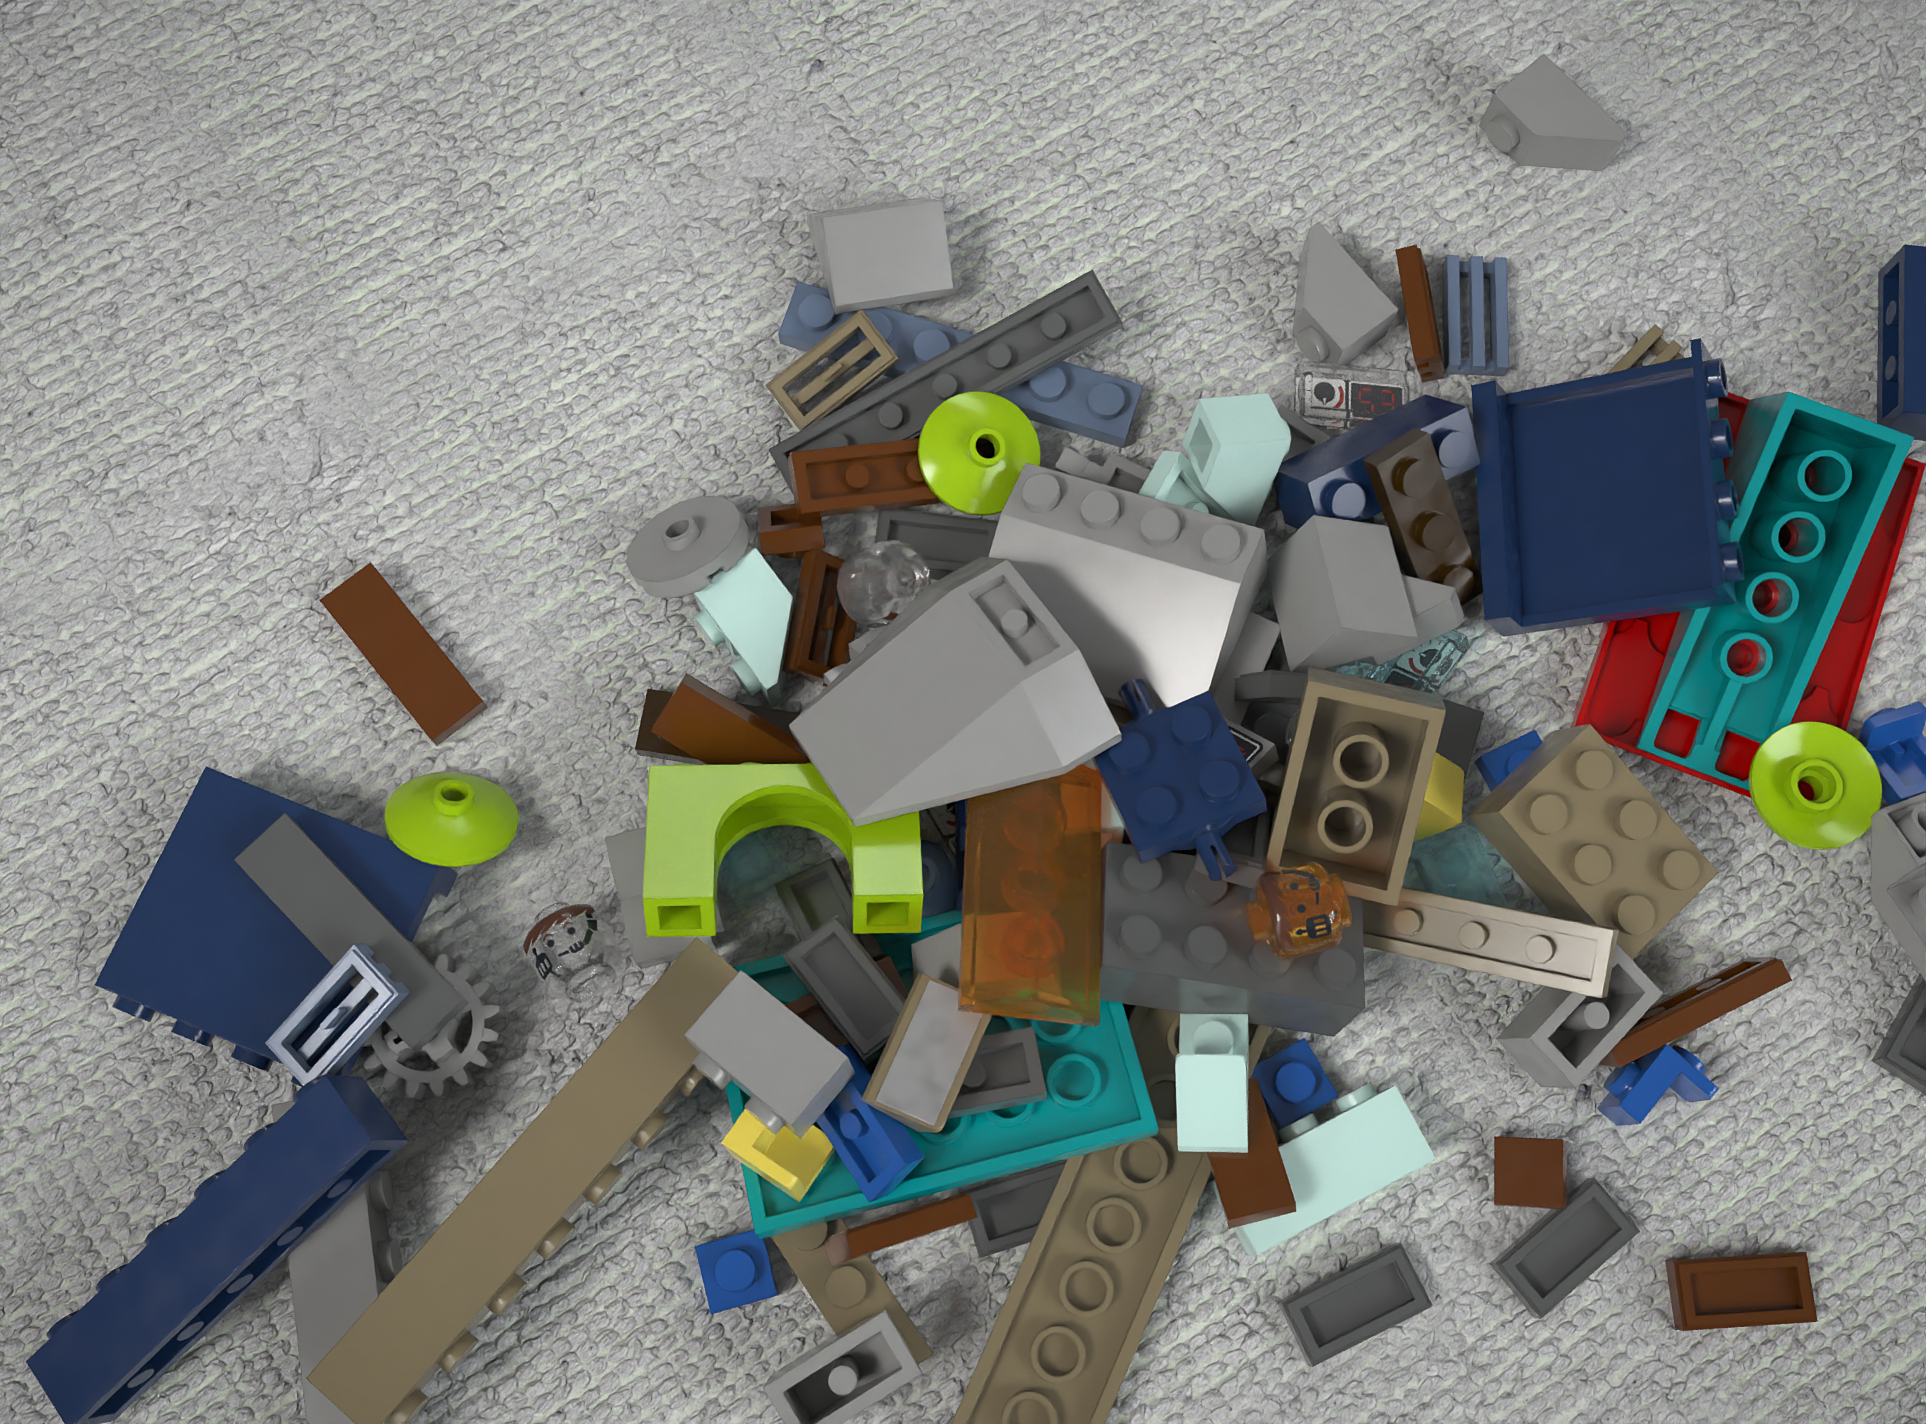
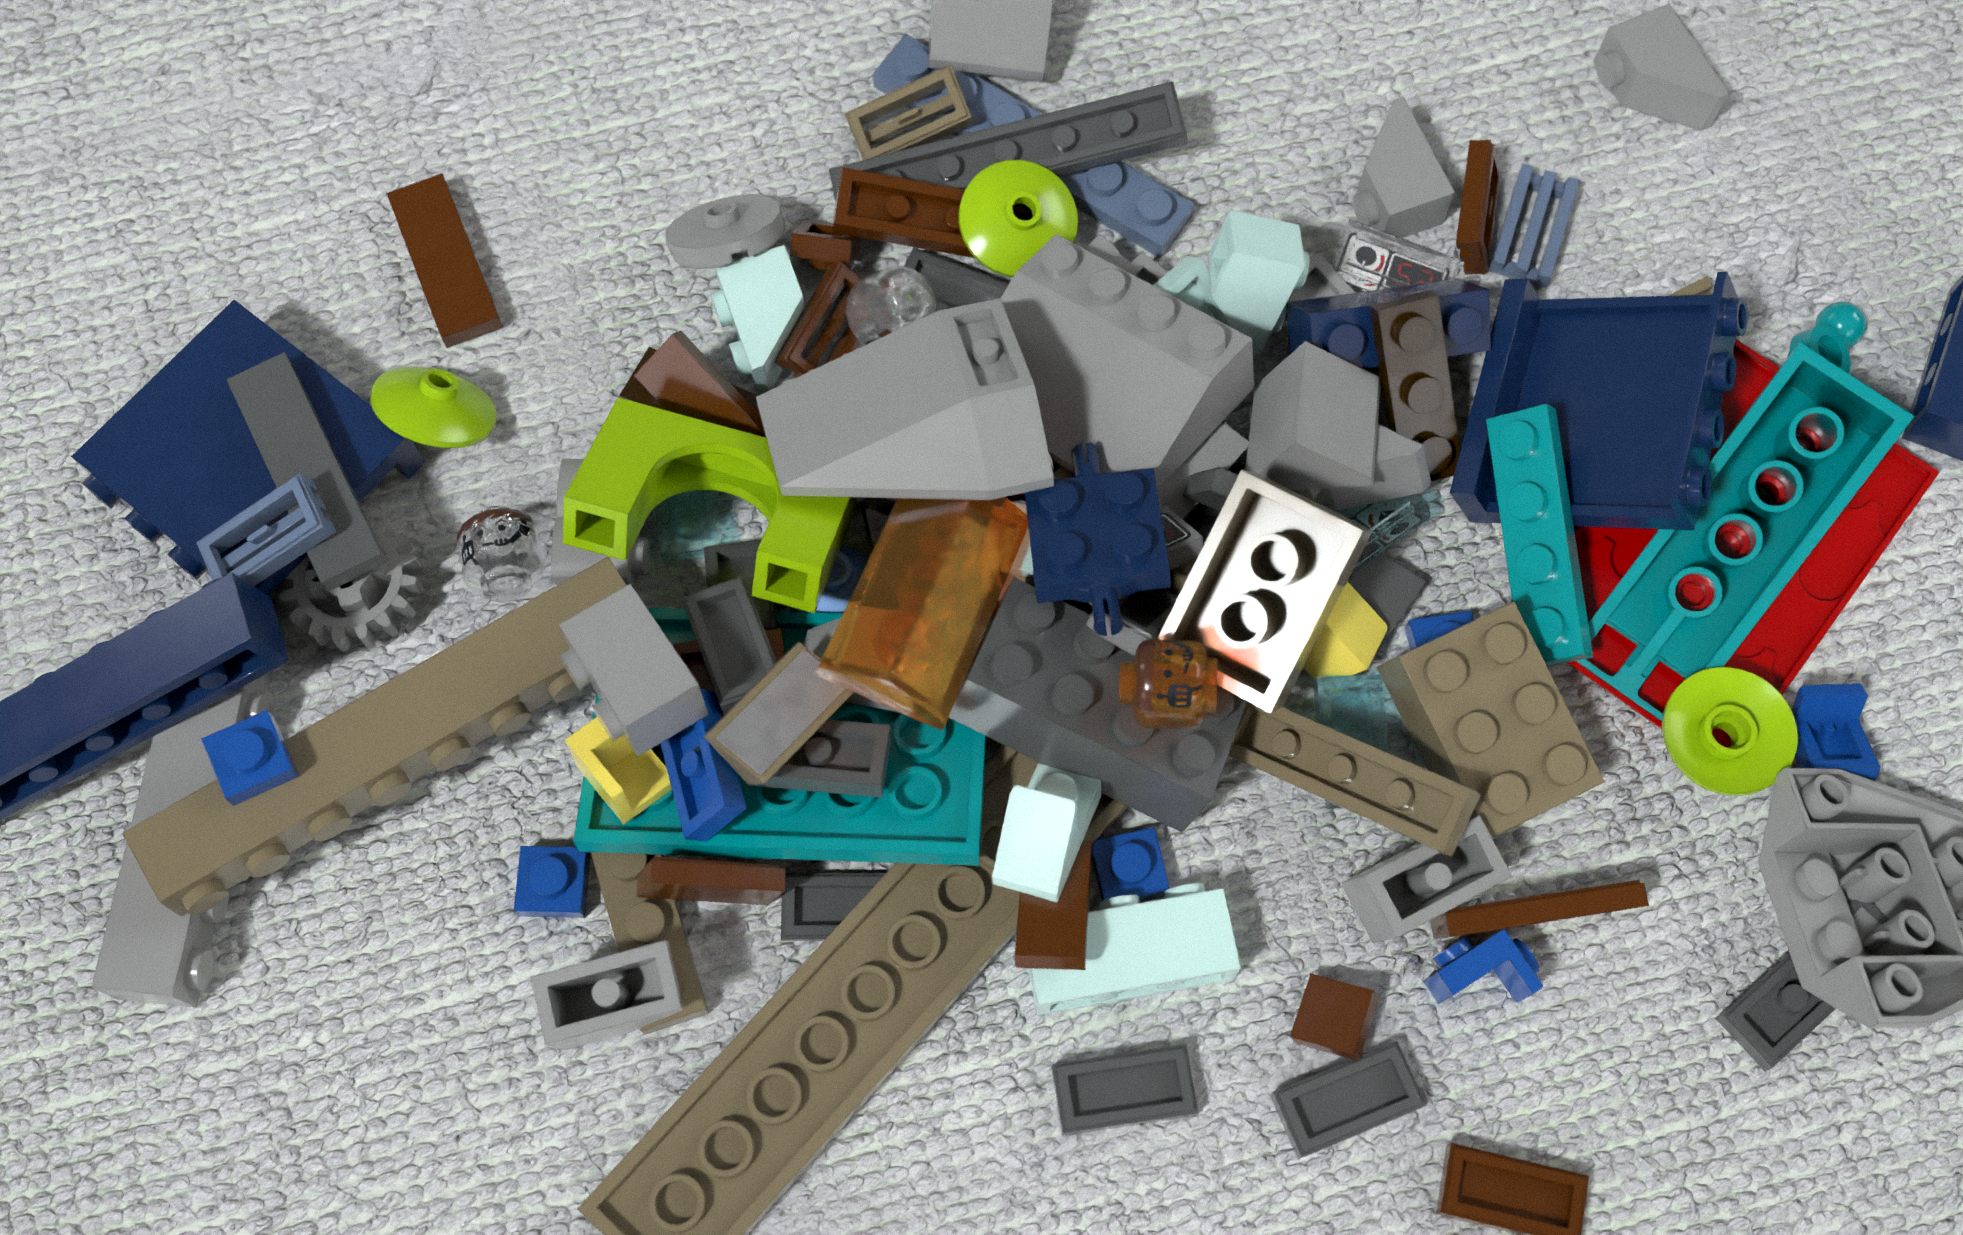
camera: 20 degrees right, 5 degrees down
none -> blue plate [201,710,299,806]
none -> teal plate [1486,404,1593,666]
none -> teal plate [1788,301,1867,373]

